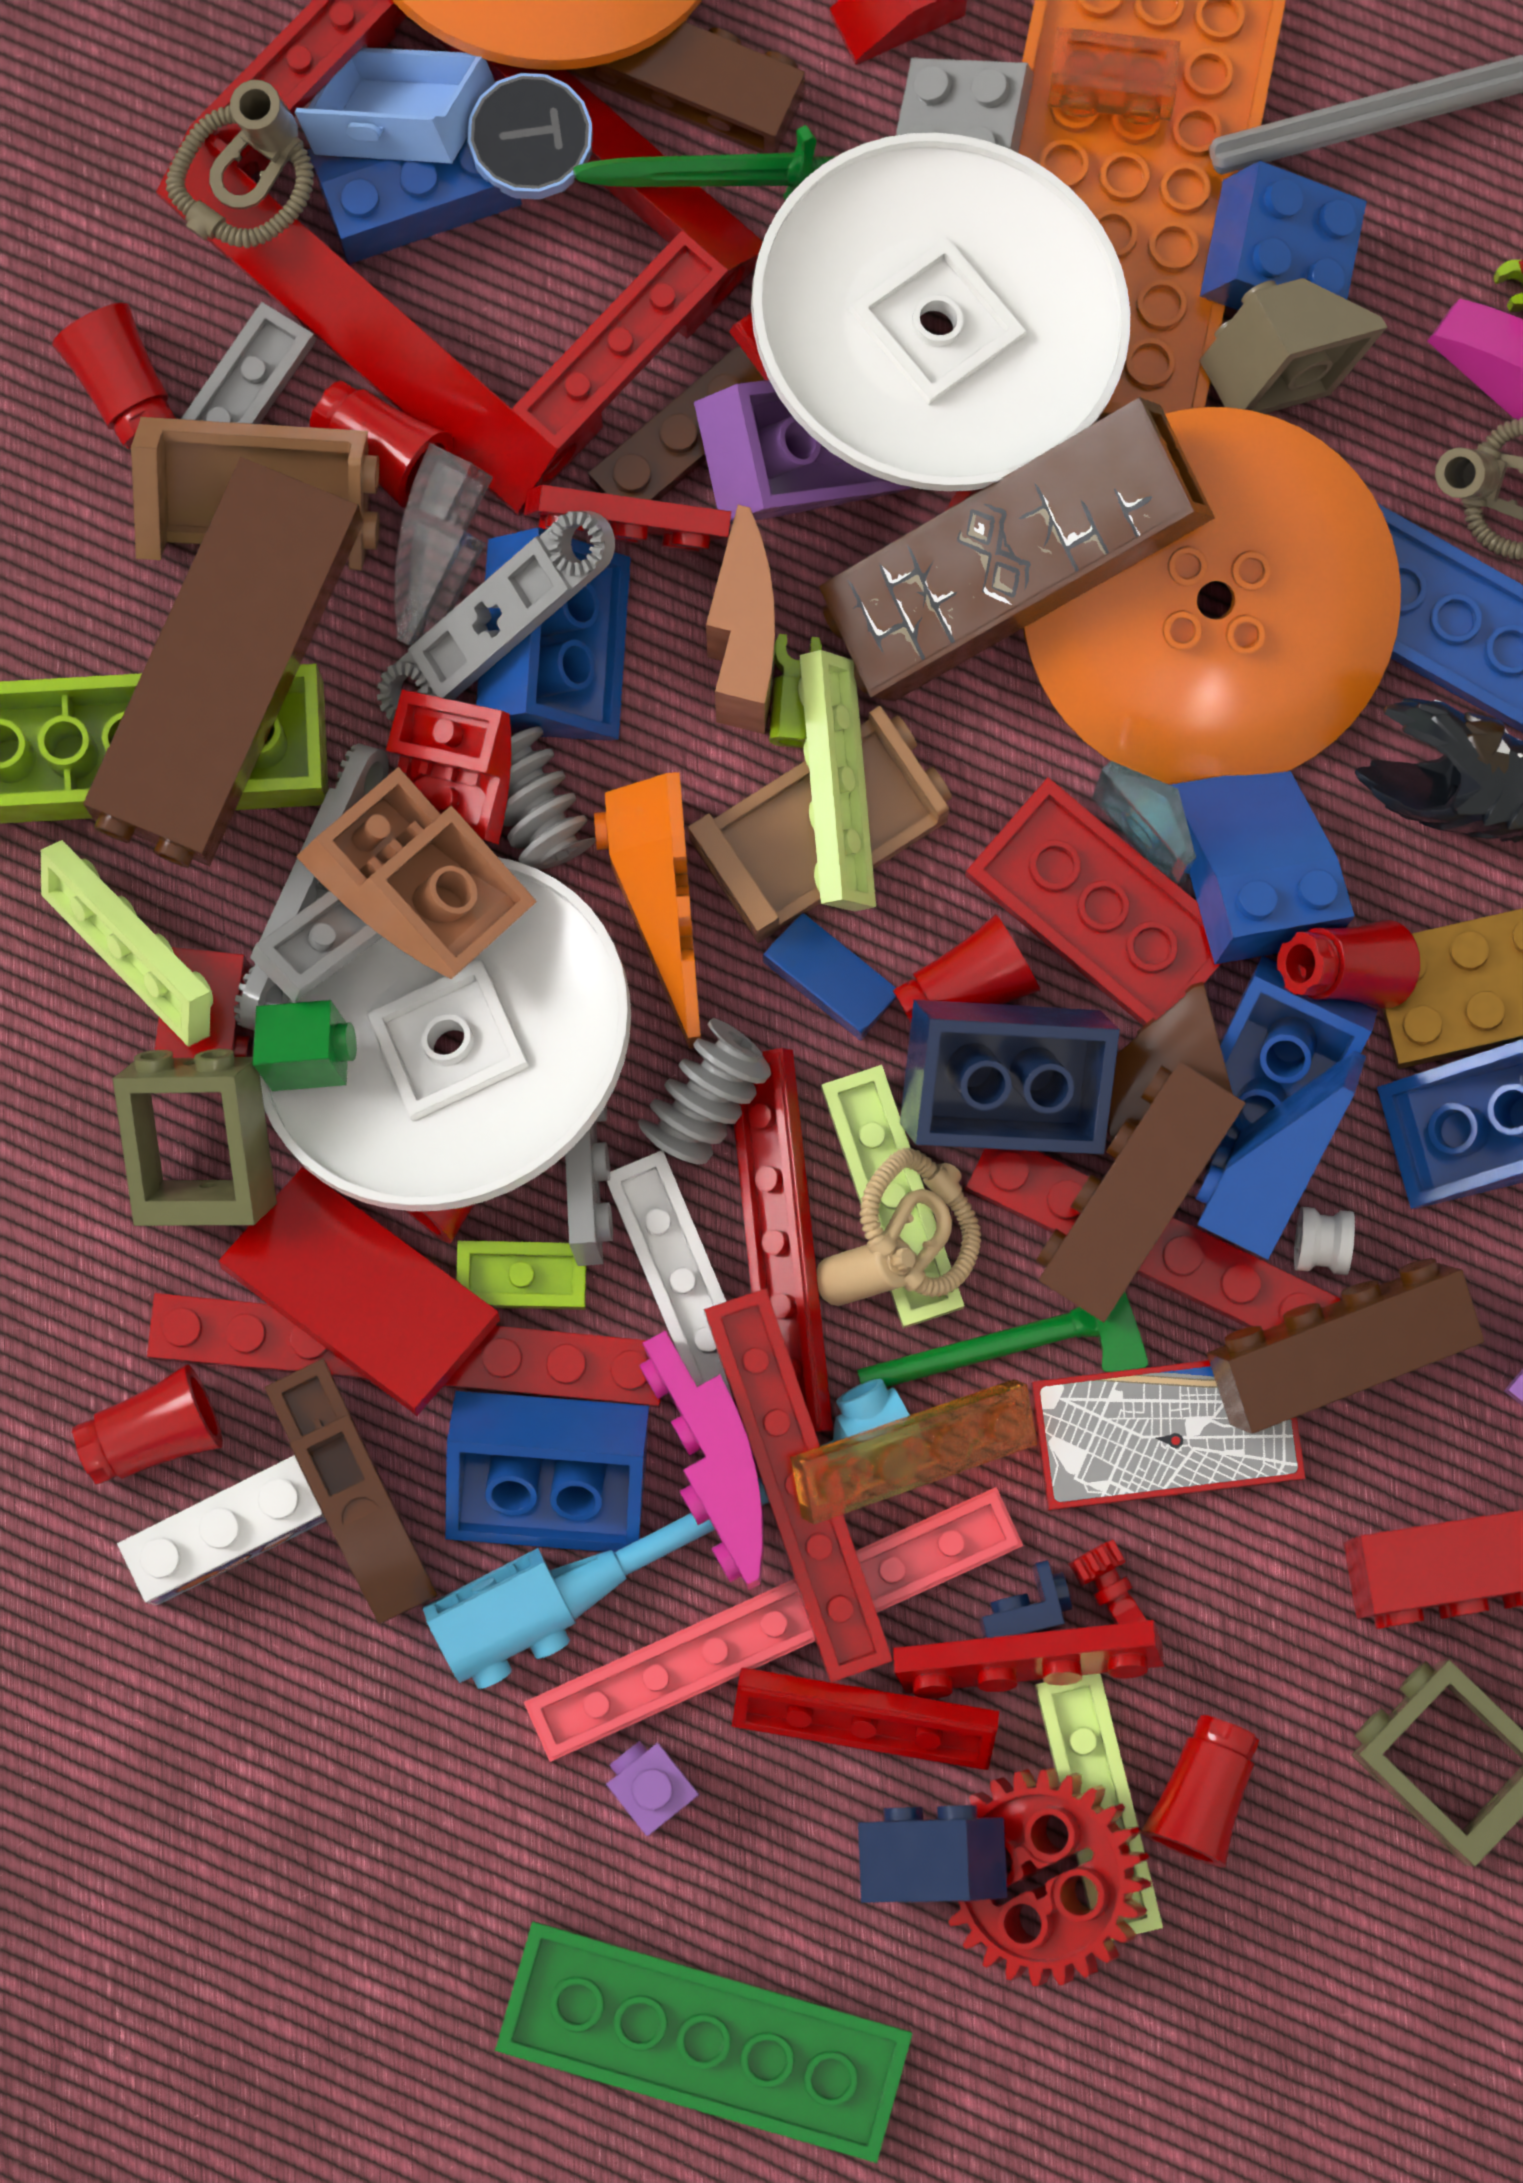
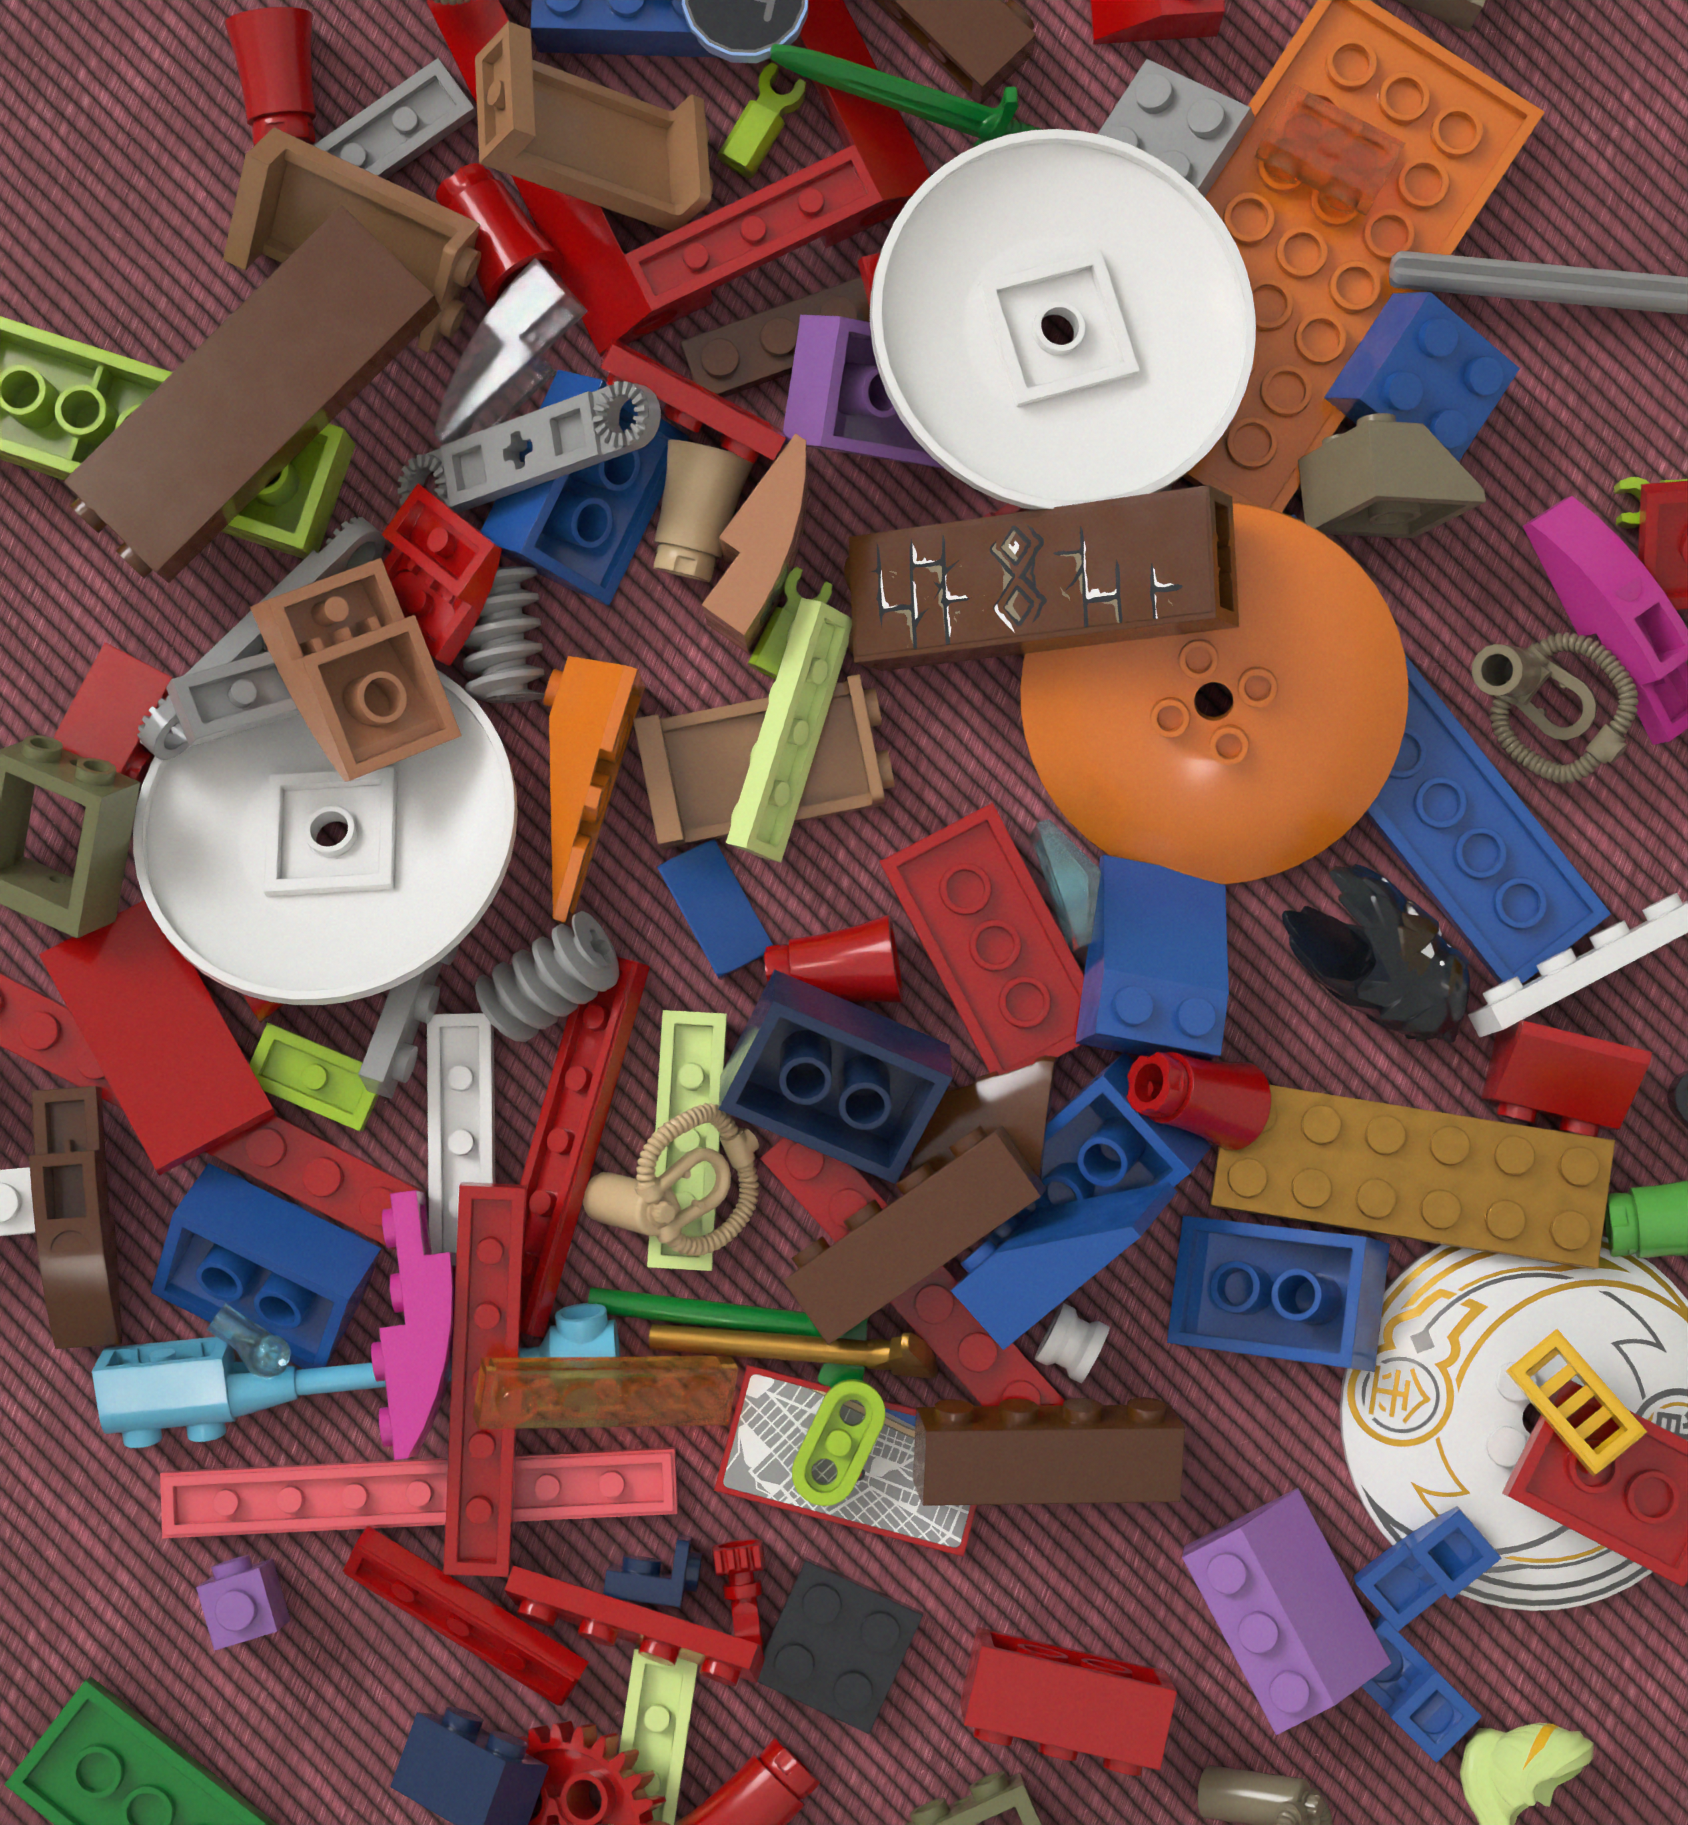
camera: 25 degrees right, 5 degrees up
yellowish green plate [41,840,213,1047] -> none
green brick [253,1000,357,1091] -> none
none -> clear light blue arm [206,1303,291,1379]
none -> medium nougat panel [475,21,713,231]
none -> pearl gold piece [649,1324,937,1378]
none -> tan plant [653,440,754,582]
none -> lime bar [717,62,806,179]
none -> black plate [758,1557,923,1734]
none -> lime plate [792,1379,885,1506]

